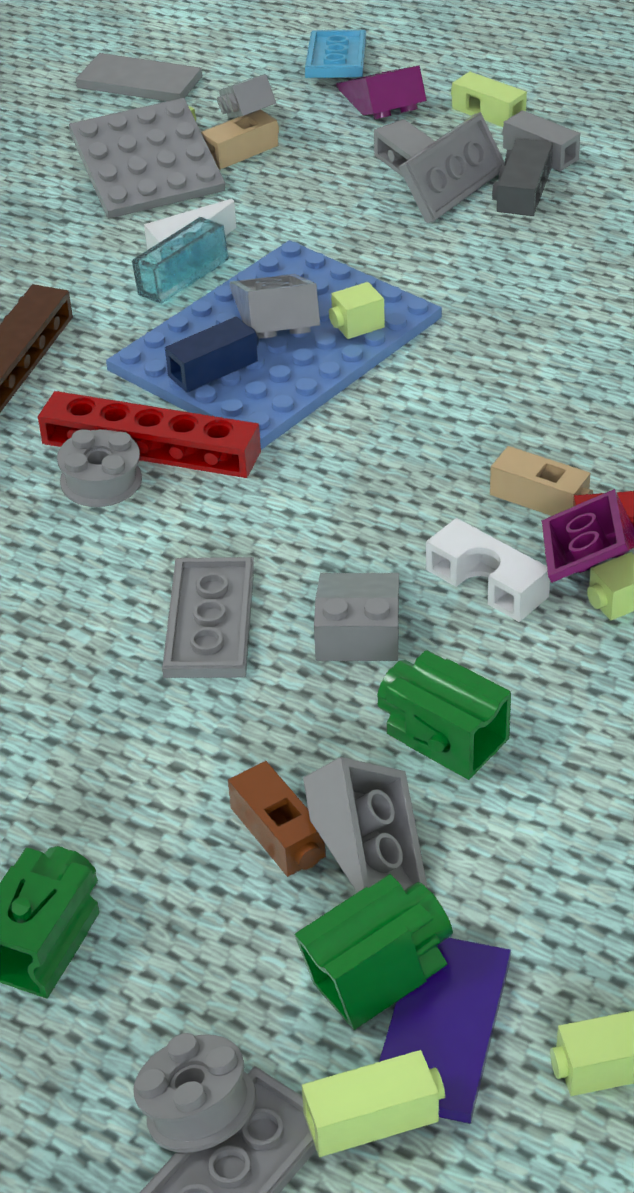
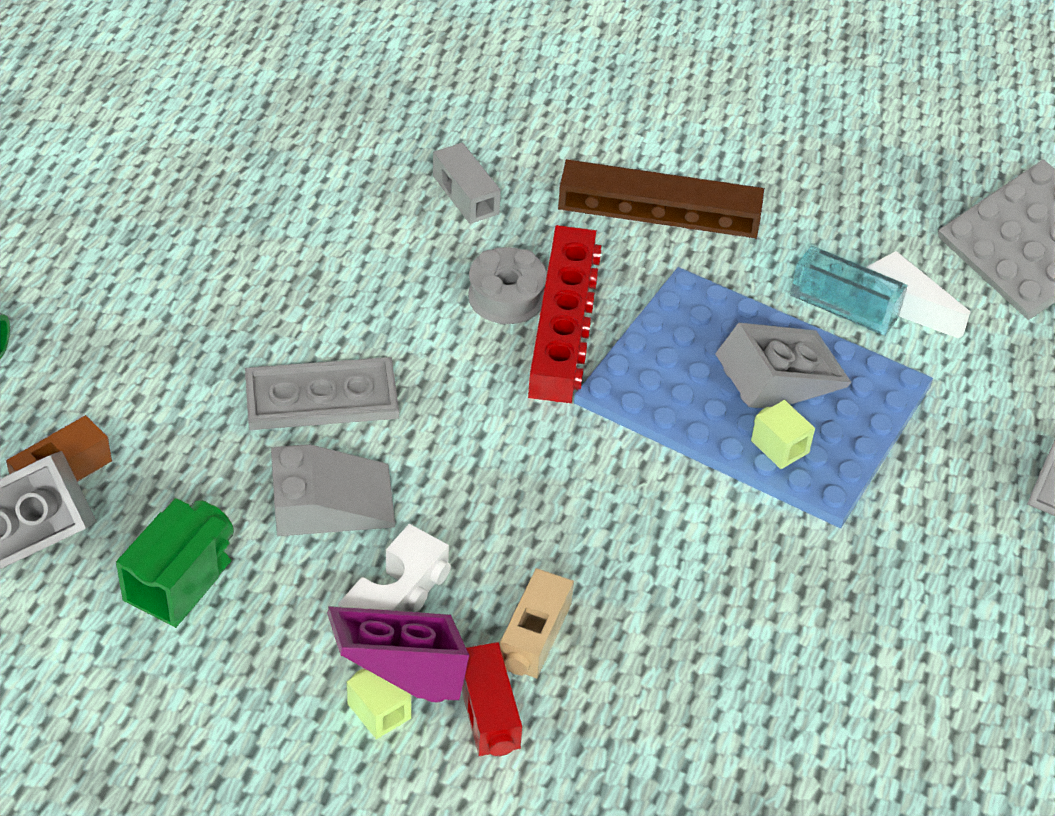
camera: 75 degrees right, 5 degrees up
dark blue brick [165,317,259,392] -> none

